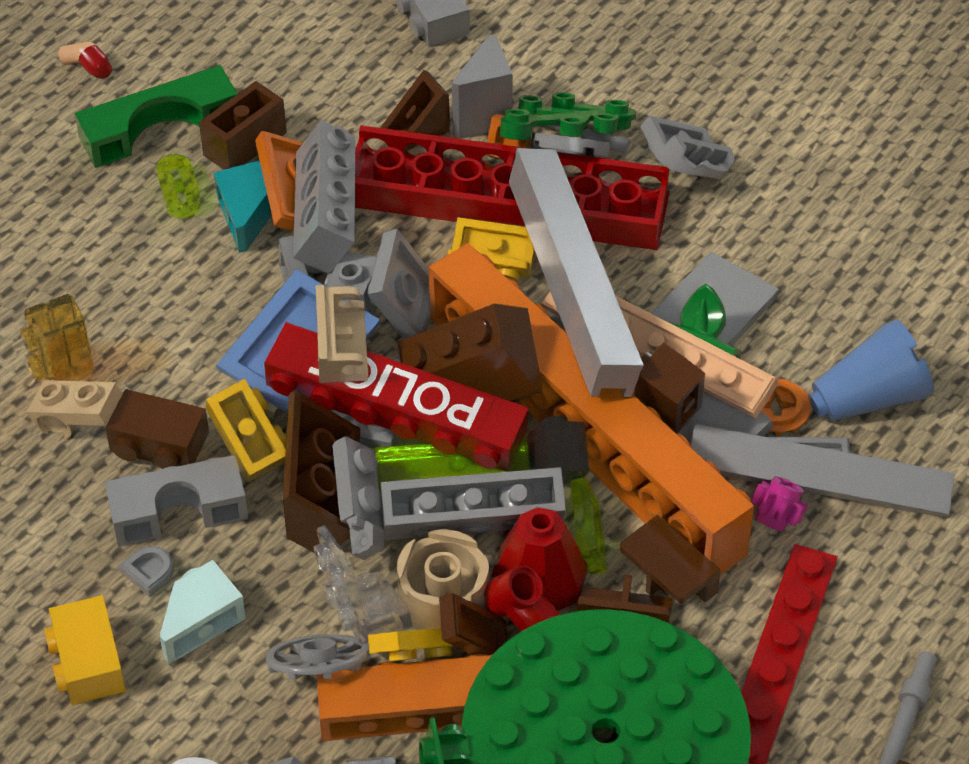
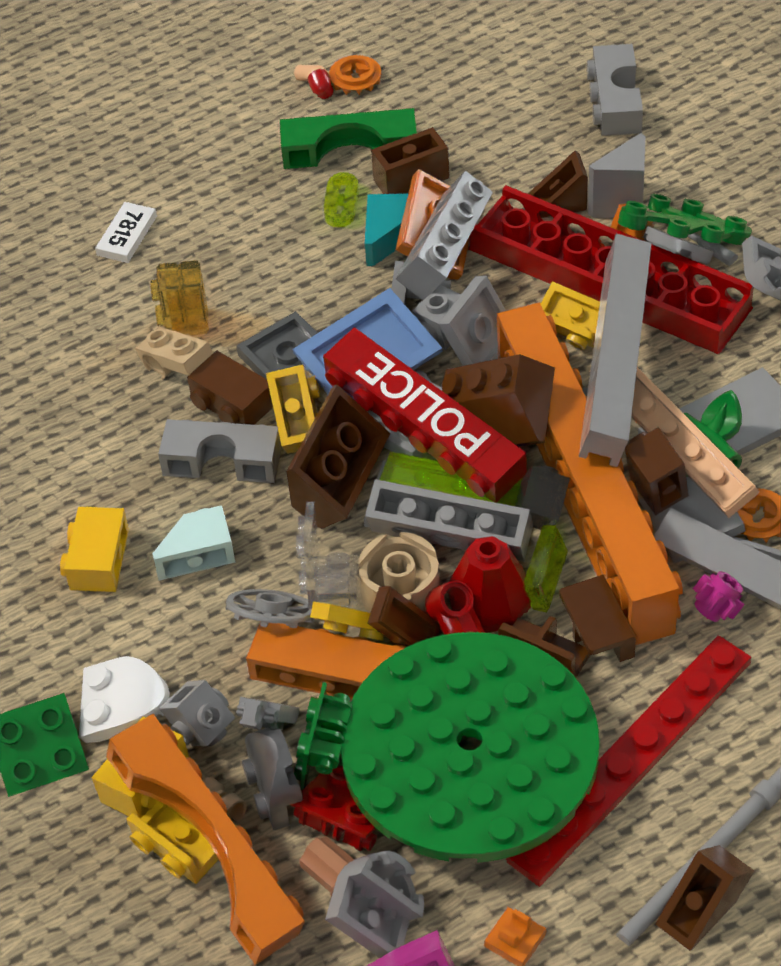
camera: 25 degrees right, 0 degrees up
light grey tile [119,546,174,597] -> none
tan hinge [316,285,368,383] -> none
light grey hinge [332,436,385,560] -> none
none -> dark grey plate [236,312,318,379]
none -> orange gear [329,55,381,96]

